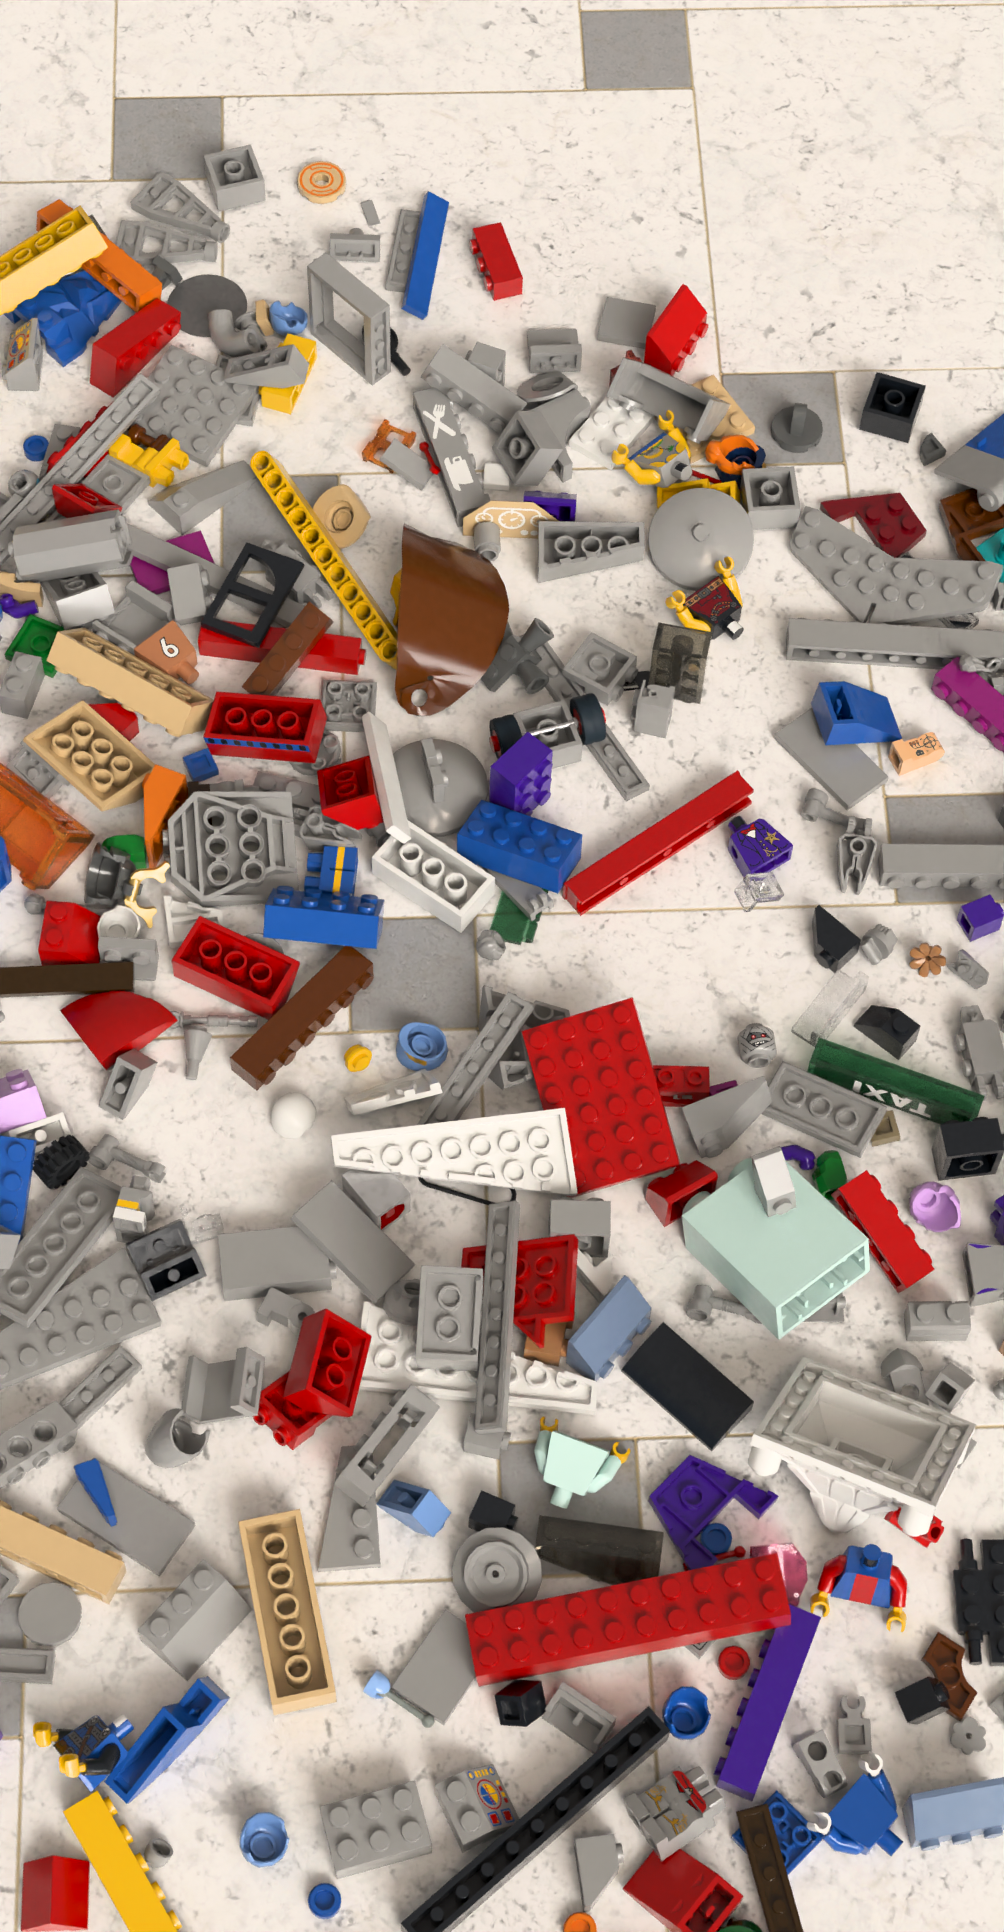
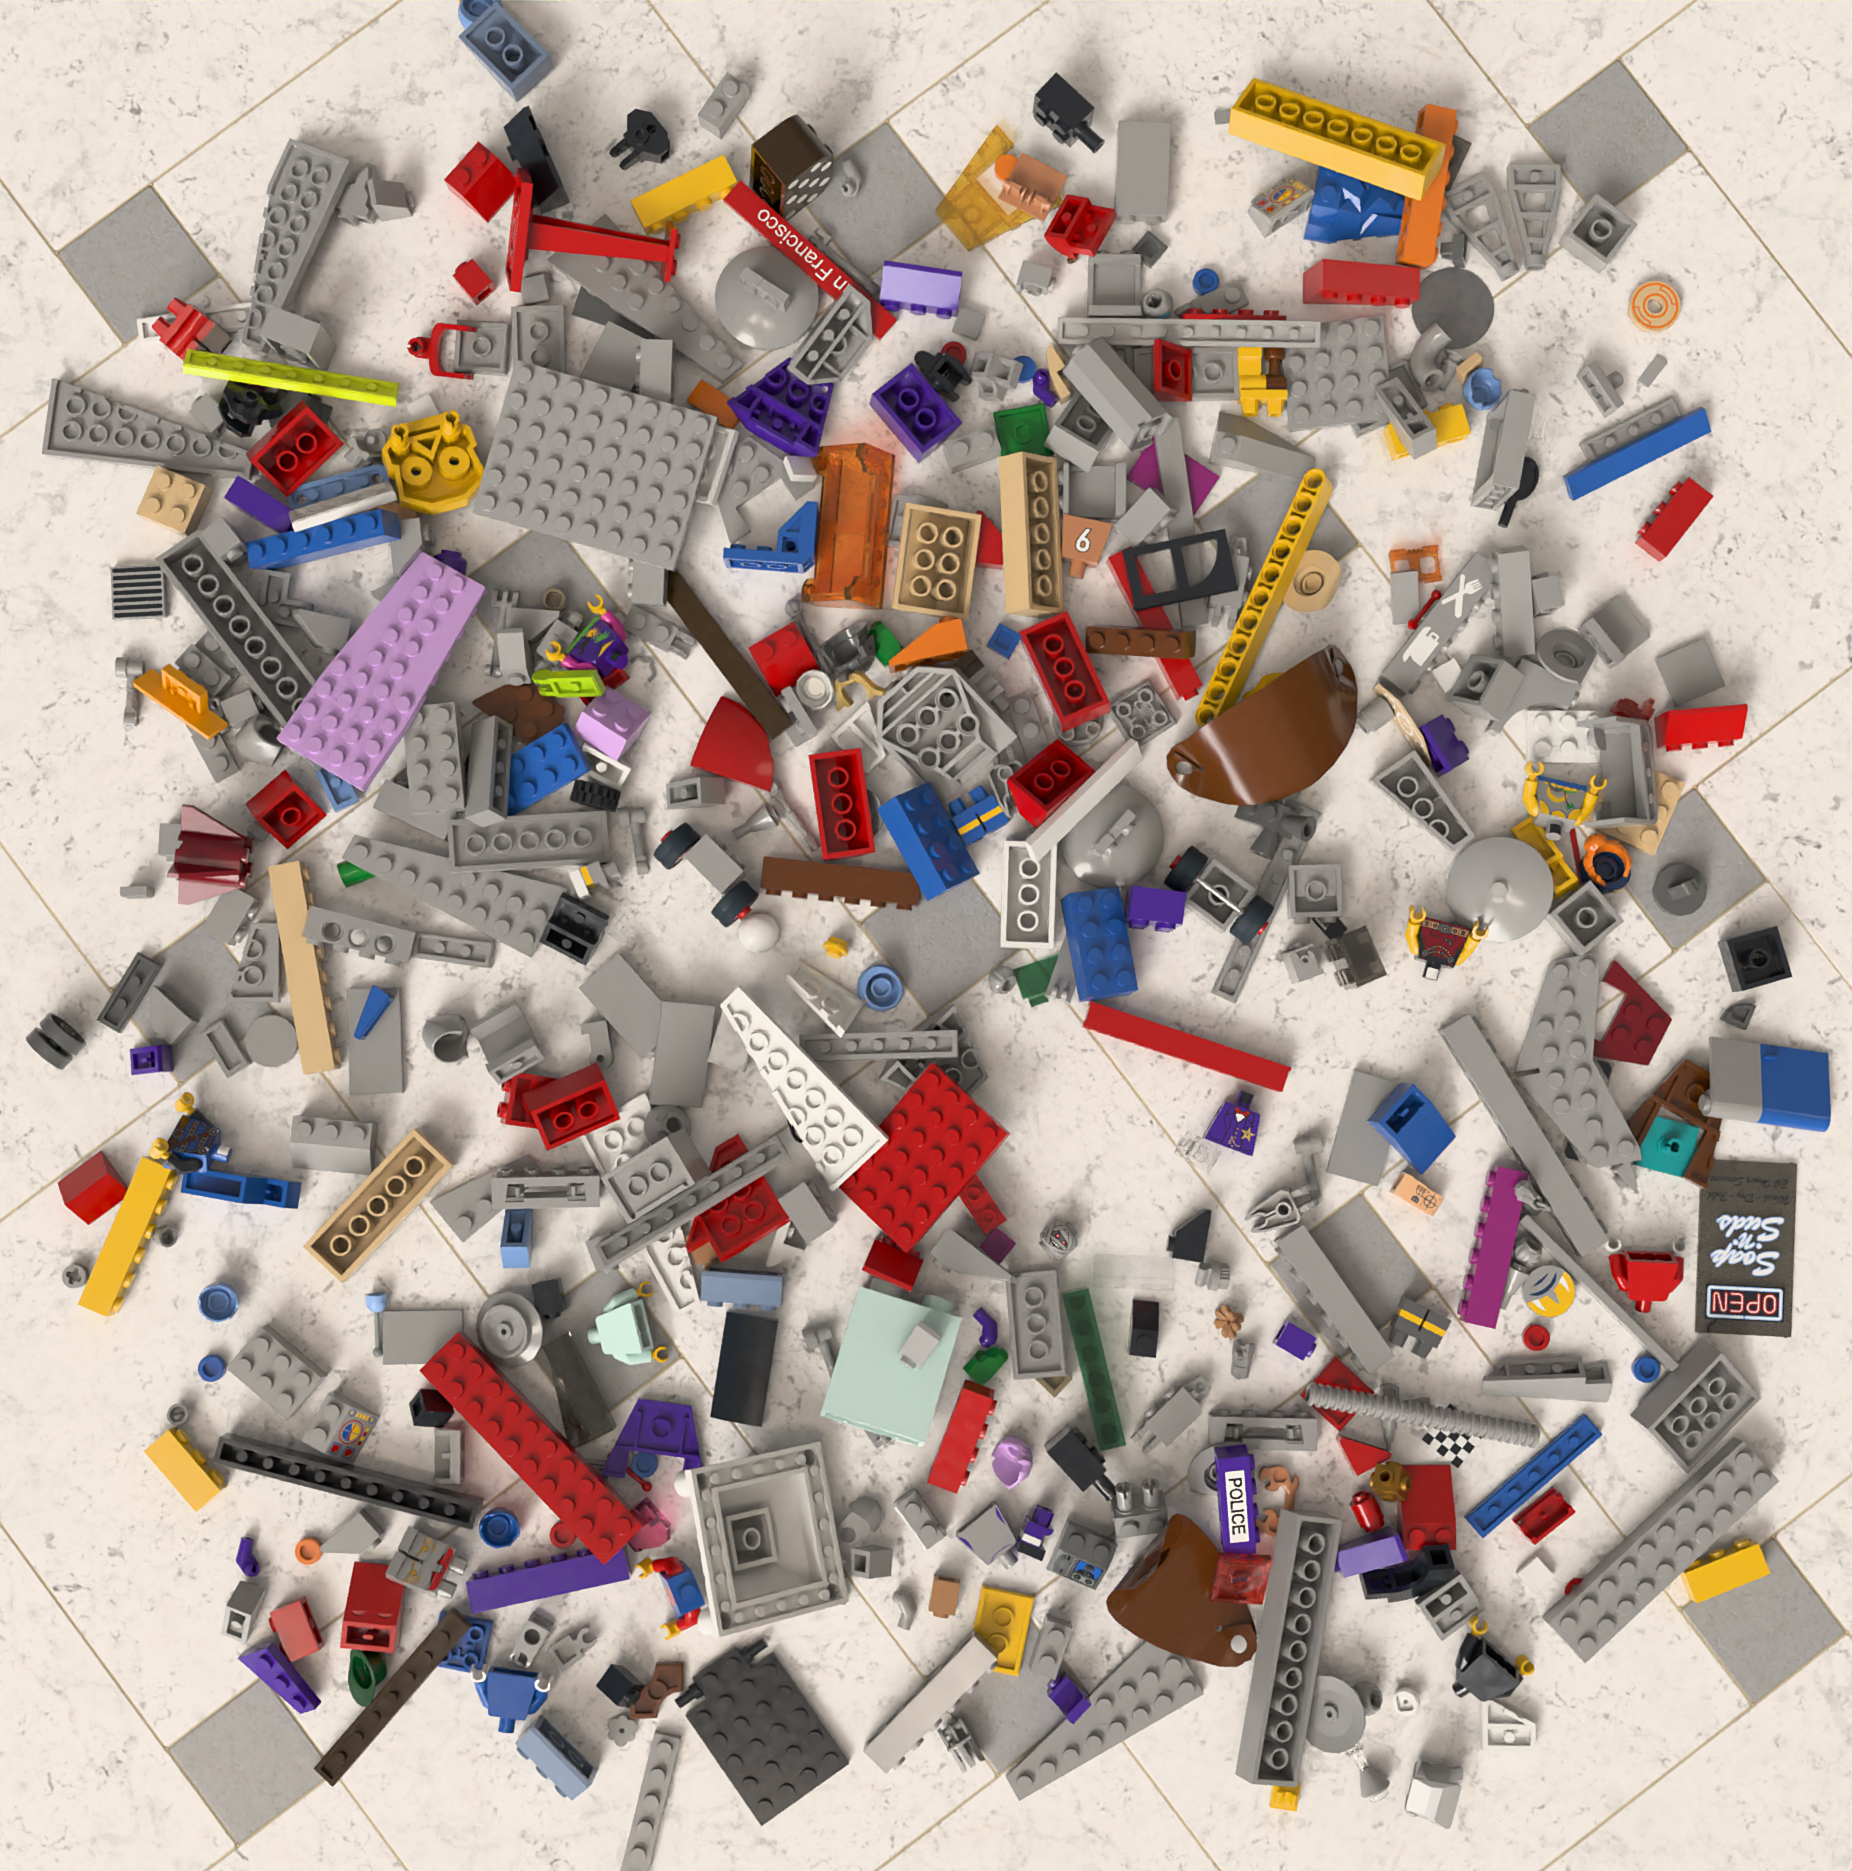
camera: 50 degrees right, 25 degrees up
none -> brick [653,822,759,928]

